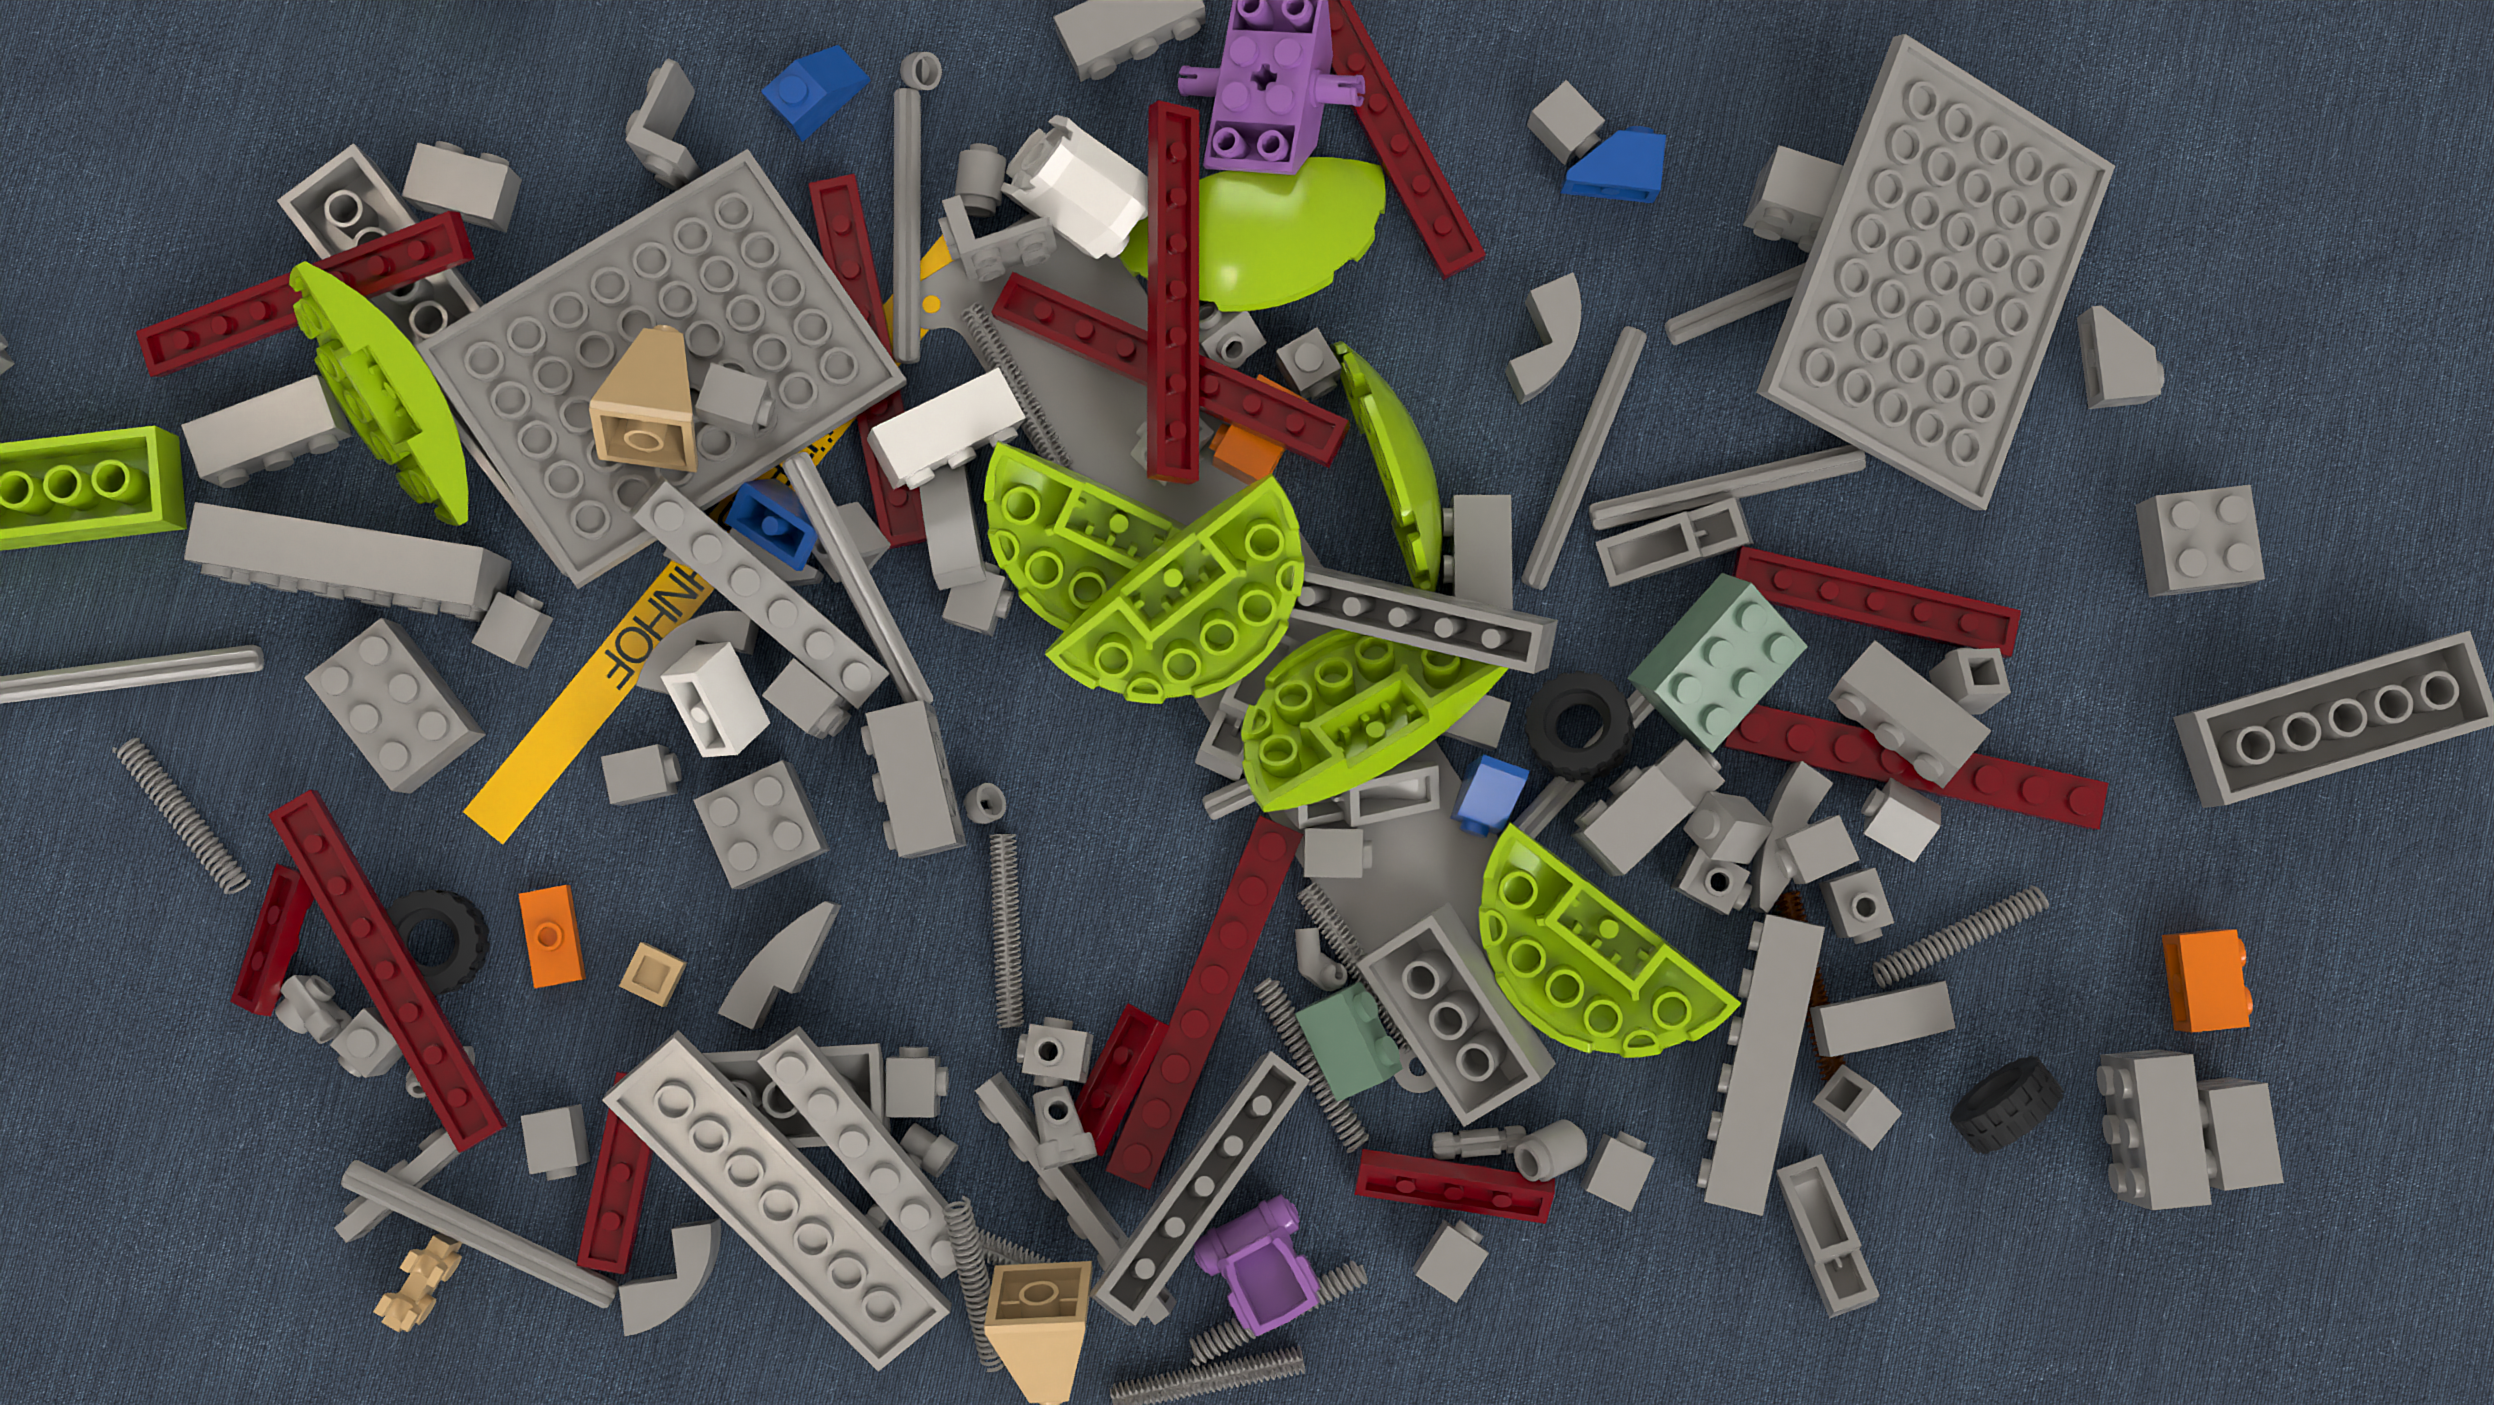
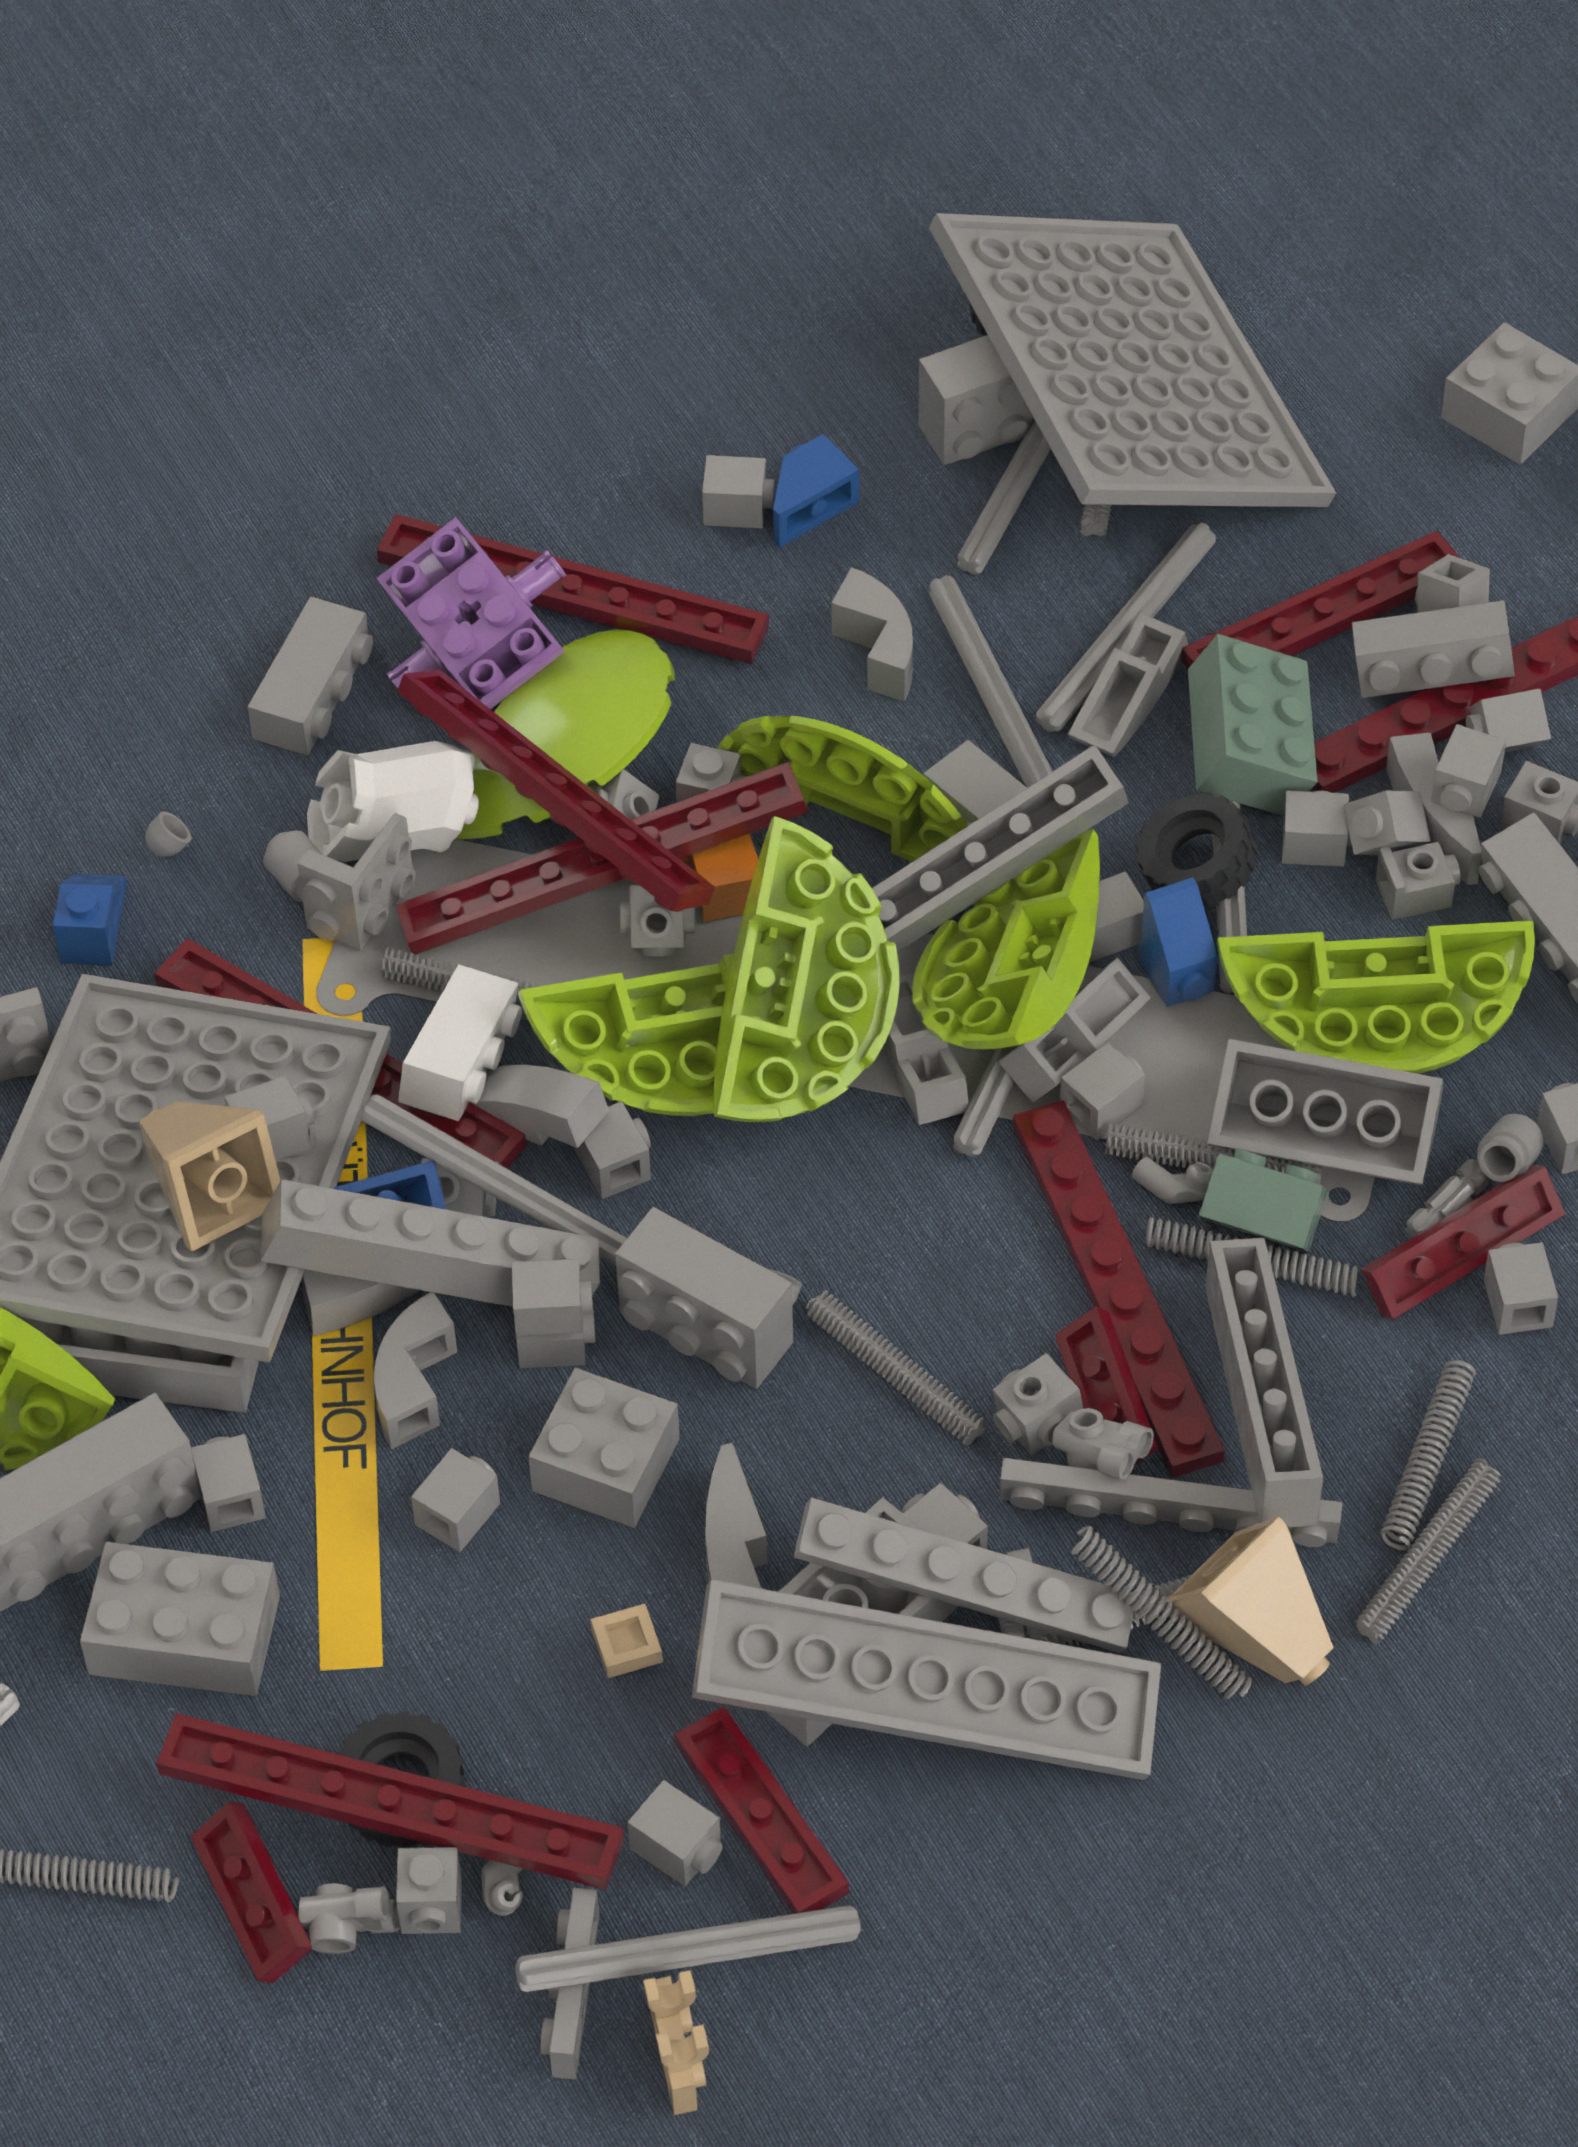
camera: 40 degrees left, 30 degrees down
orange plate [519,885,586,989] -> none
light grey brick [619,1218,721,1336] -> none
white brick [661,642,770,757] -> none
light grey axle [893,88,921,364] -> none
medium lavender piece [1194,1194,1321,1336] -> none
light grey brick [1571,765,1695,877] -> none
light grey slope [2077,305,2164,409] -> none

